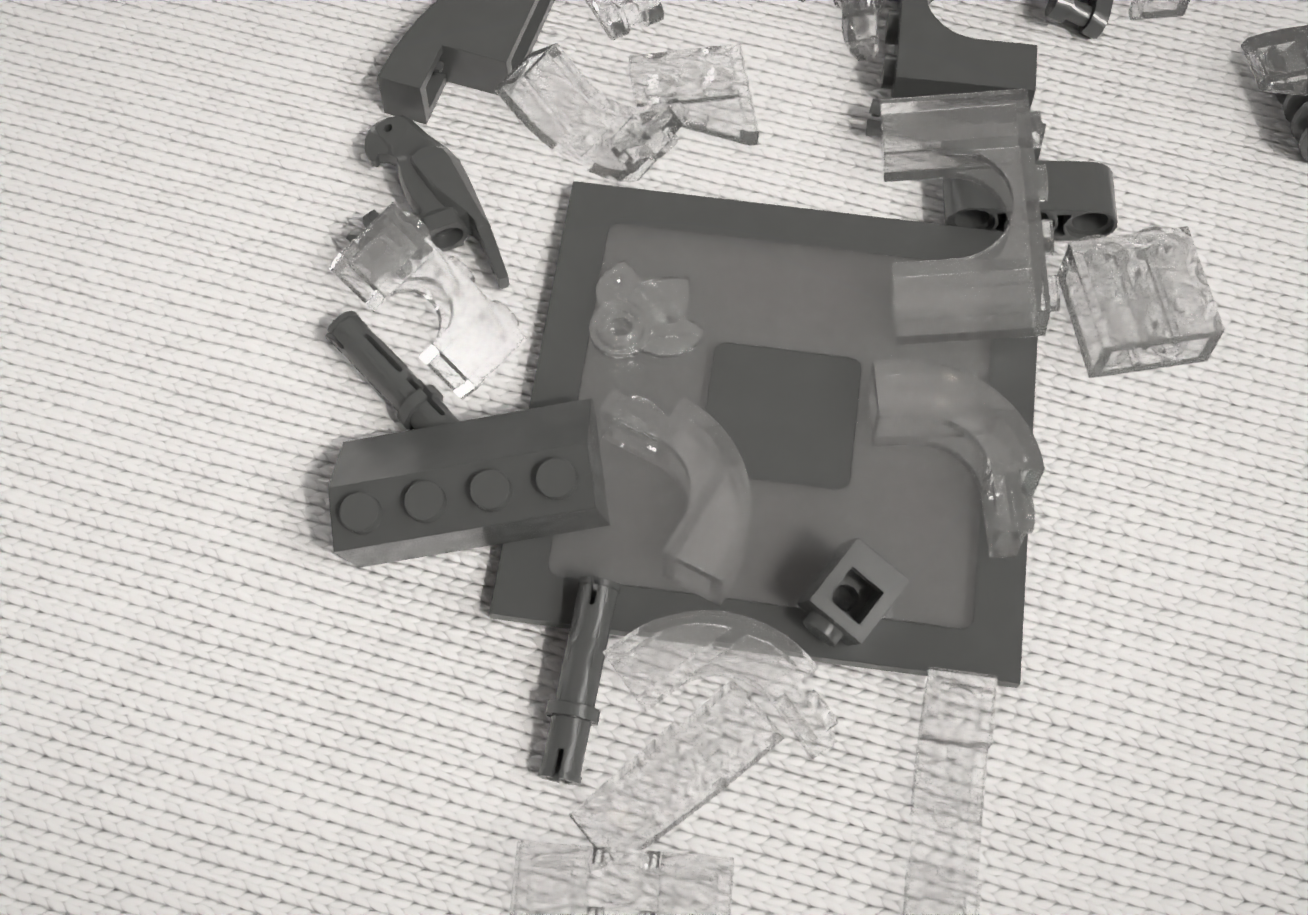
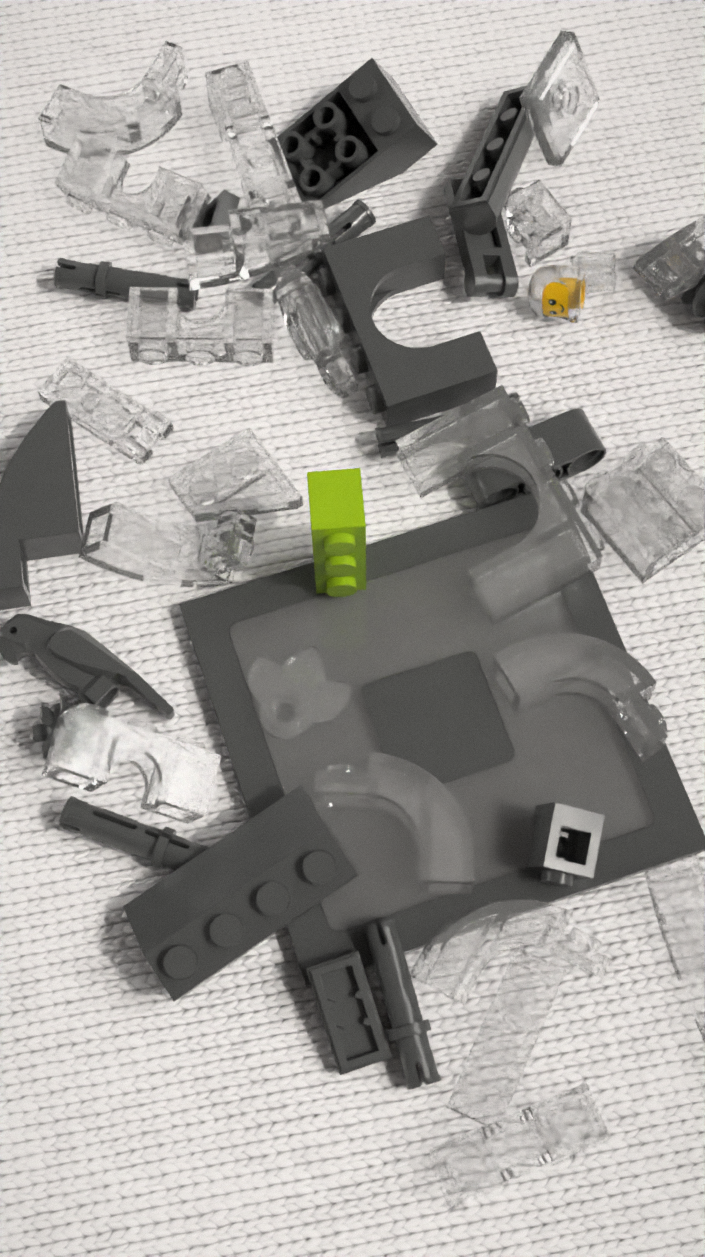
camera: 25 degrees left, 5 degrees up
none -> dark grey plate [305,950,392,1075]
none -> lime arch [307,468,366,597]
none -> clear piece [527,251,617,323]

